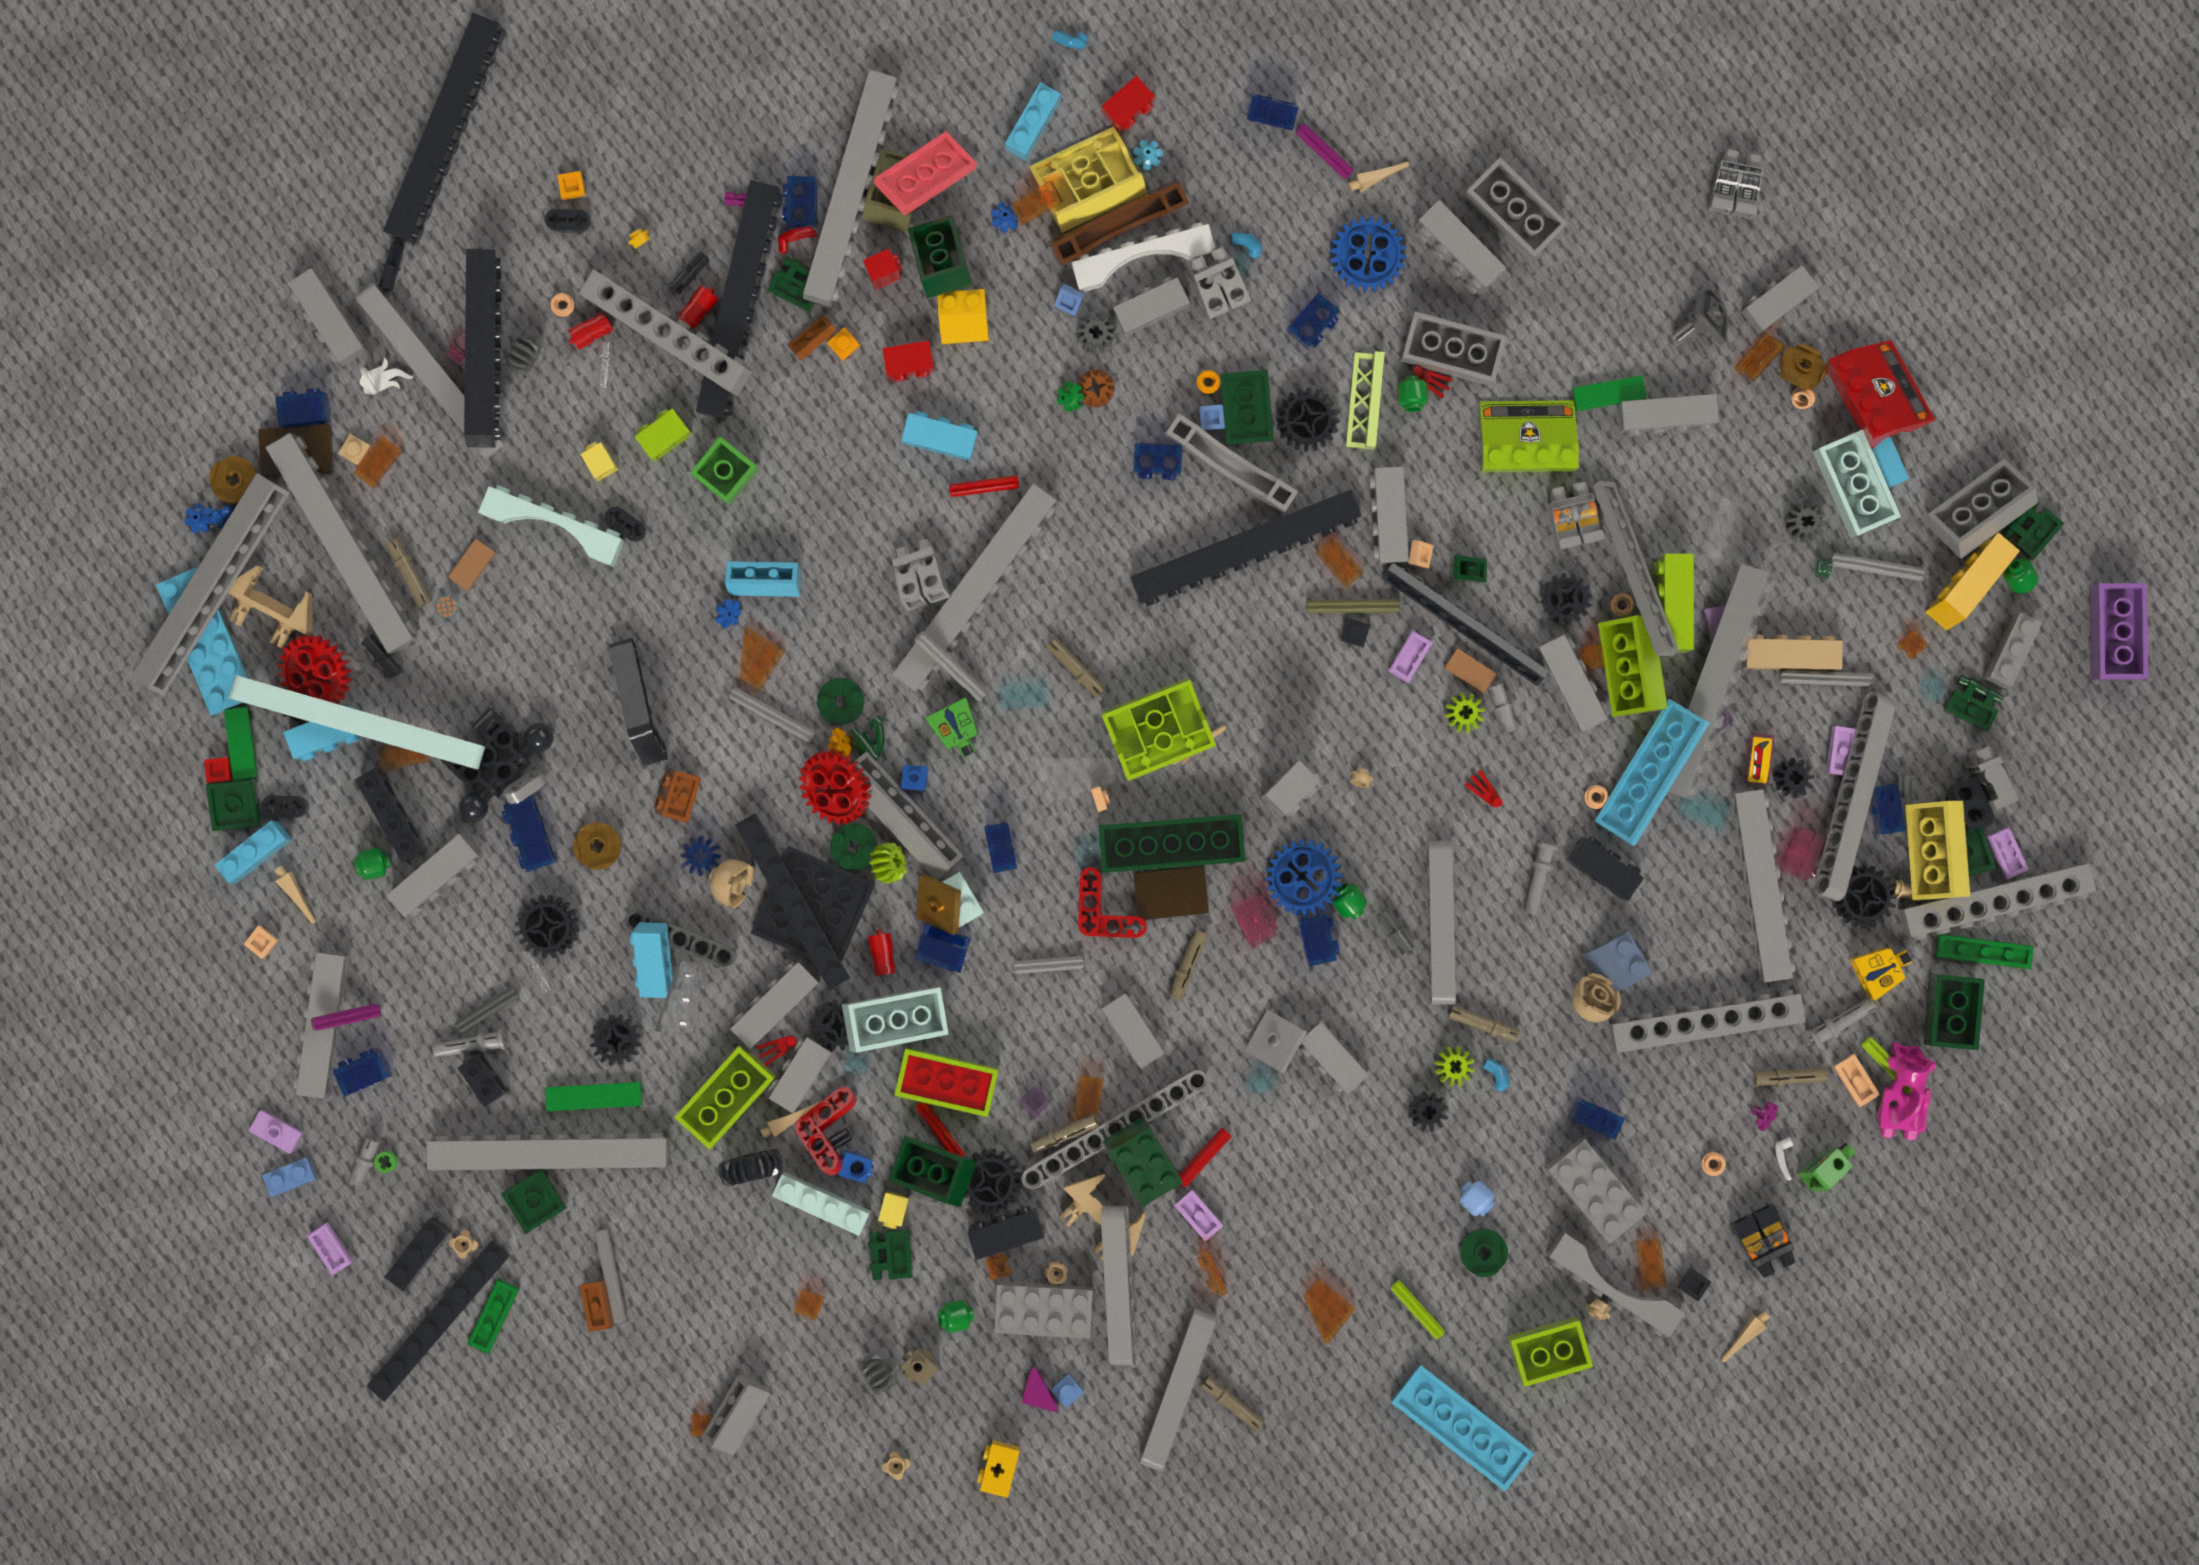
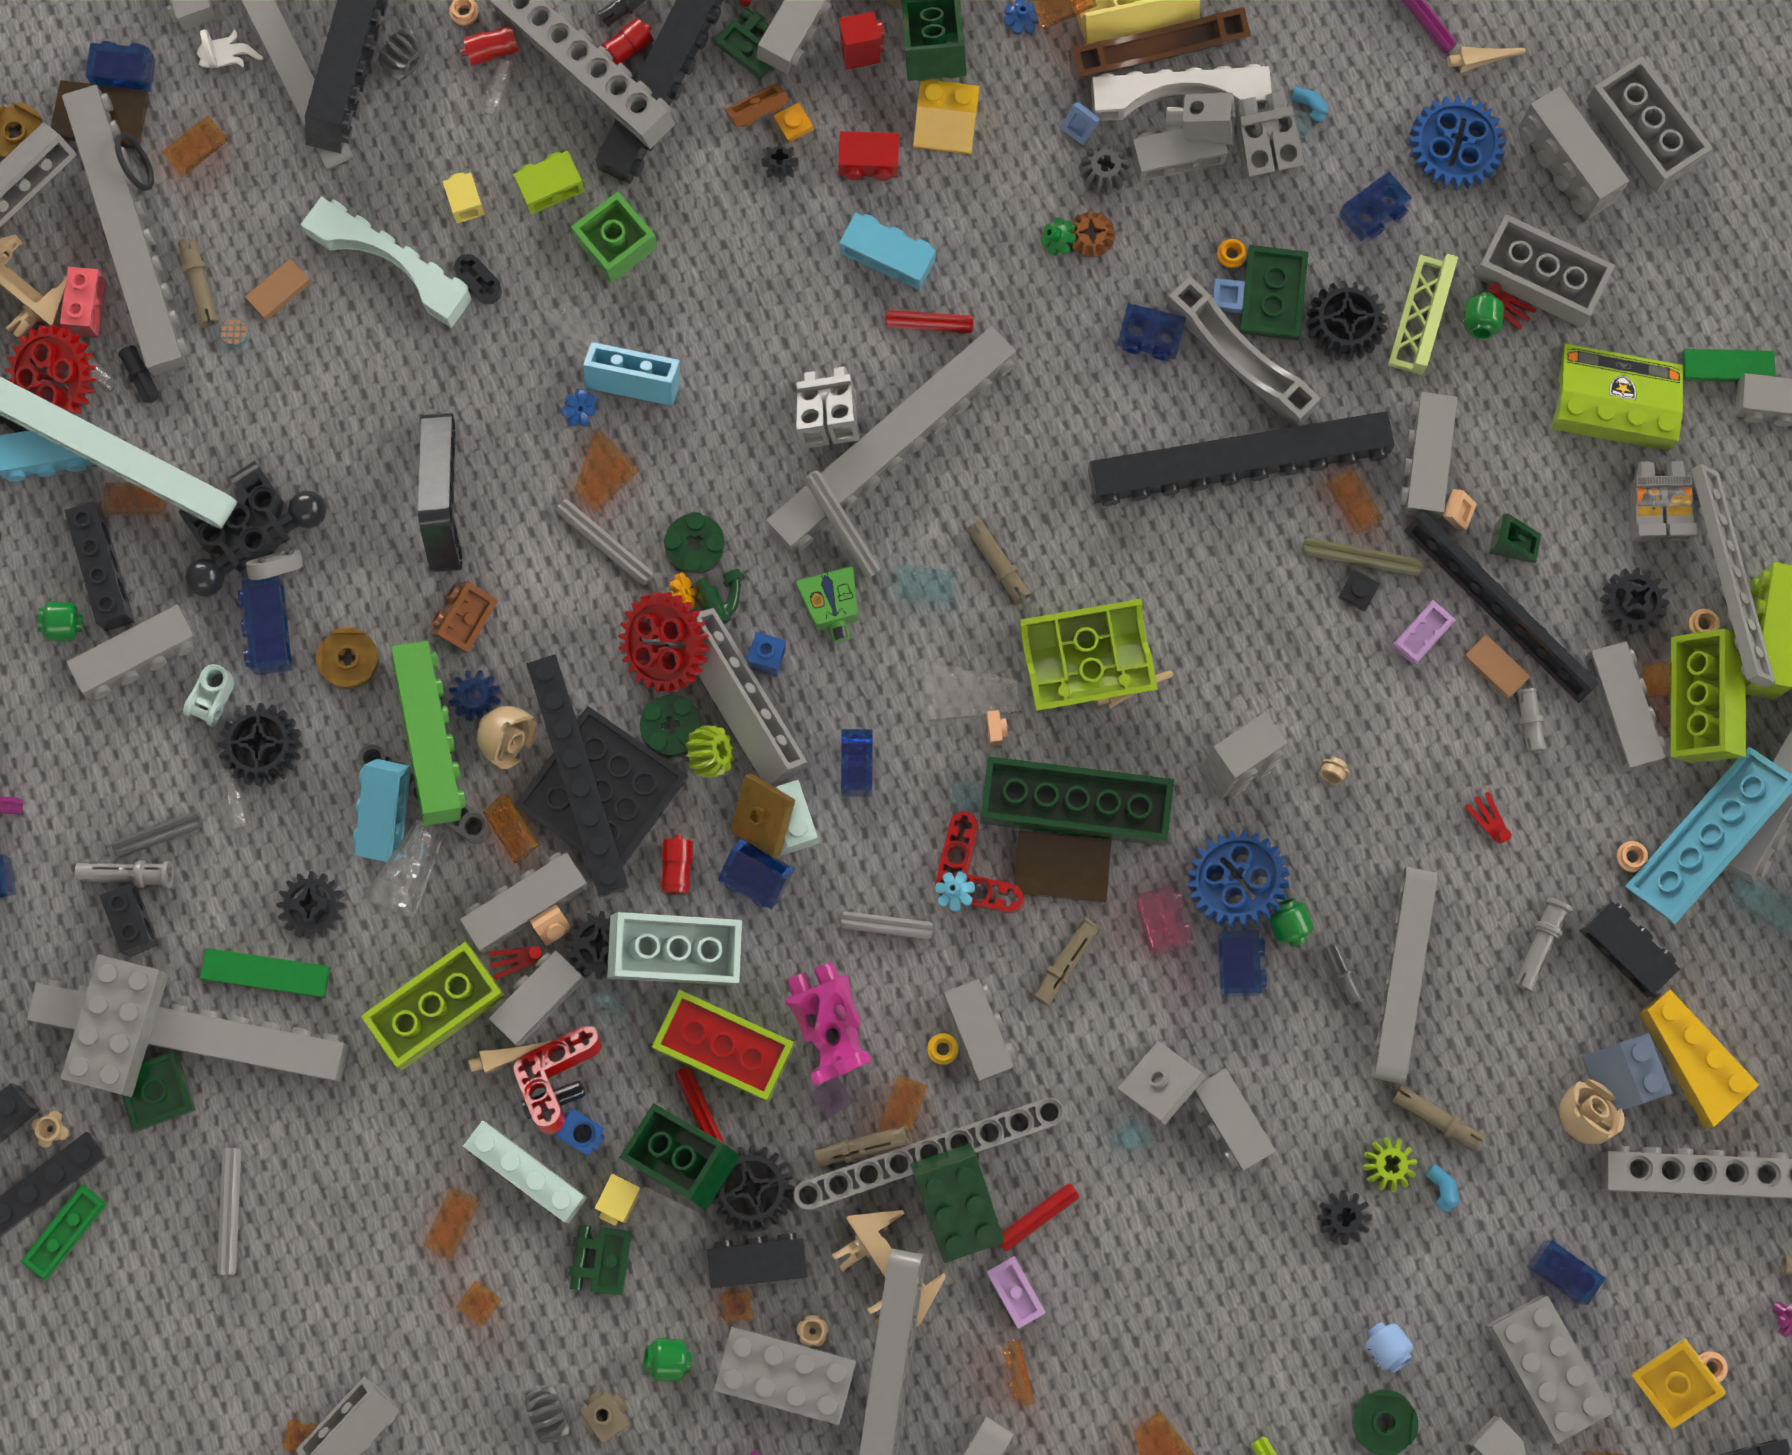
camera: 10 degrees right, 10 degrees down
tan plate [338,434,372,466] -> none
clear pink bush [444,344,465,366] -> none
dark orange plate [579,1280,614,1332] -> none
black gear [718,1149,783,1186] -> none
lime gear [1444,693,1485,733] -> none
none -> coral brick [60,267,107,338]
none -> light grey brick [60,955,169,1097]
none -> black piece [115,133,154,191]
none -> light aqua piece [183,664,234,727]
none -> bright green brick [391,641,466,826]
none -> clear orange plate [423,1186,481,1259]
none -> clear orange plate [482,794,540,863]
none -> light nougat plate [530,904,572,946]
none -> black gear [761,142,799,182]
none -> dark pink hips [785,961,872,1086]
none -> yellow plate [927,1033,959,1065]
none -> medium azure plant [935,872,976,912]
none -> light grey torso [1166,93,1236,145]
none -> yellow plate [1631,1338,1726,1429]
none -> yellow wedge [1639,989,1759,1129]

